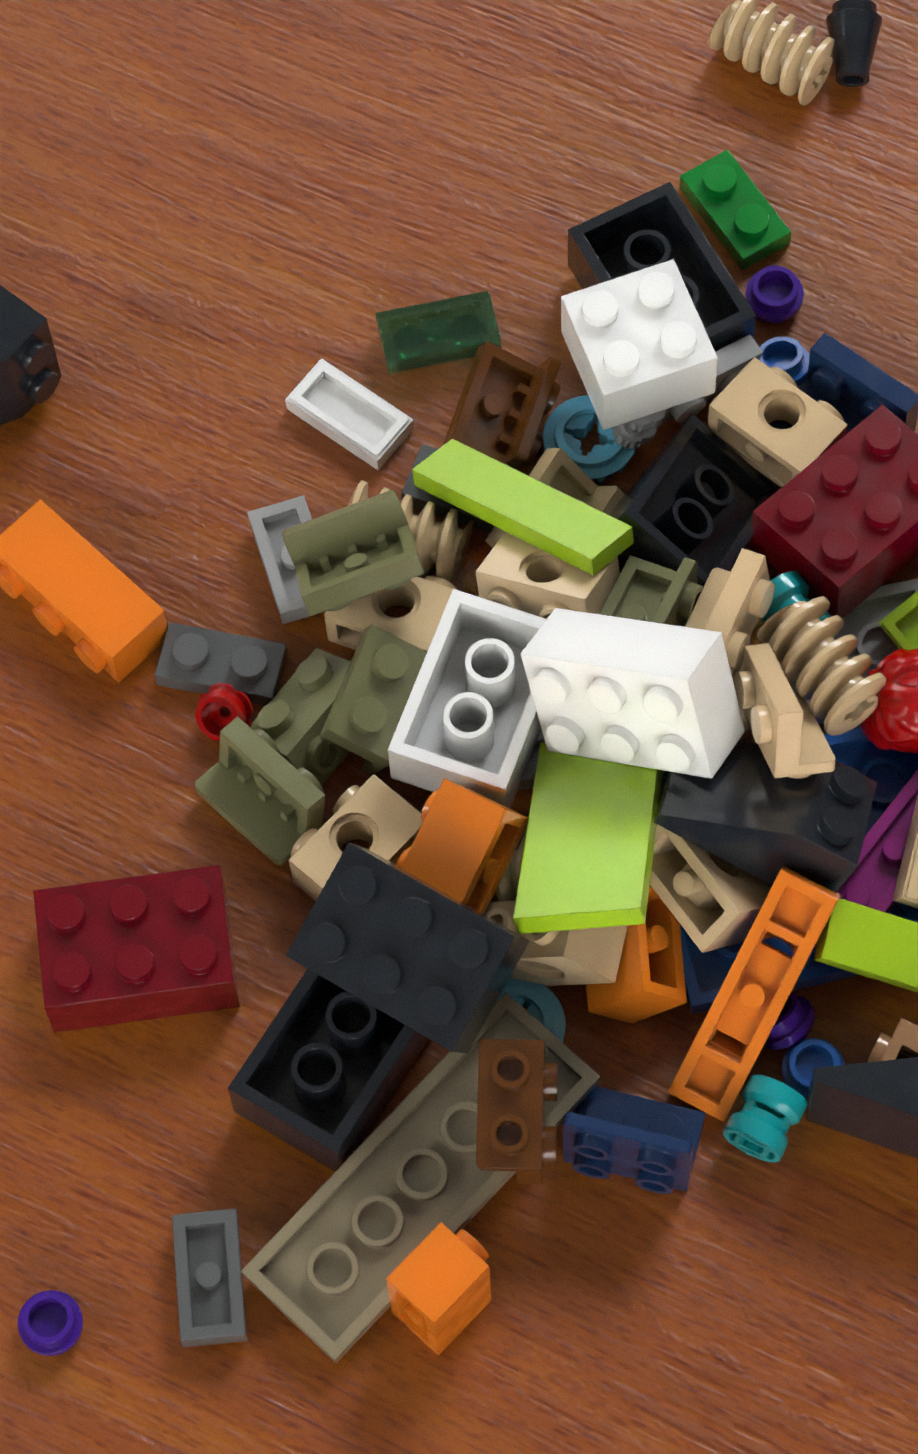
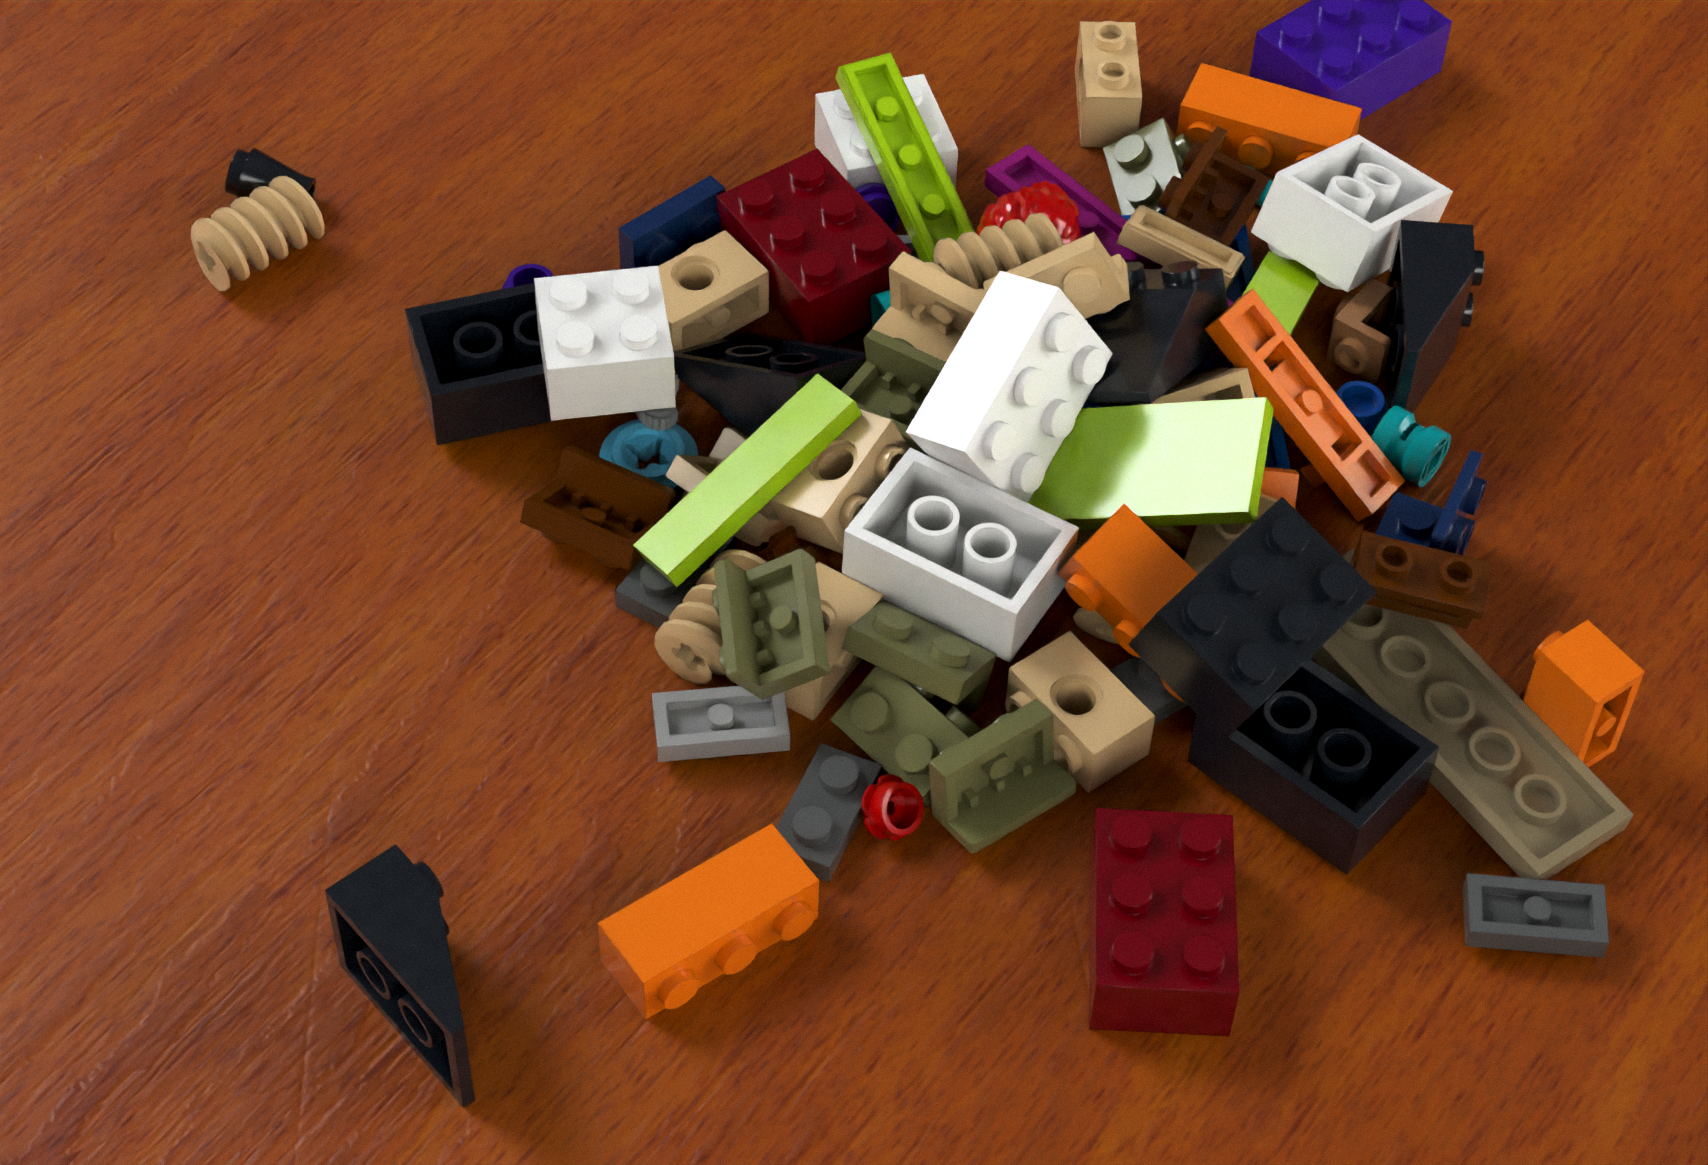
camera: 85 degrees left, 15 degrees down
dark purple plate [18,1290,84,1356] -> none
white tile [285,358,414,471] -> none
clear green plate [375,291,501,374] -> none
green plate [679,149,791,271] -> none

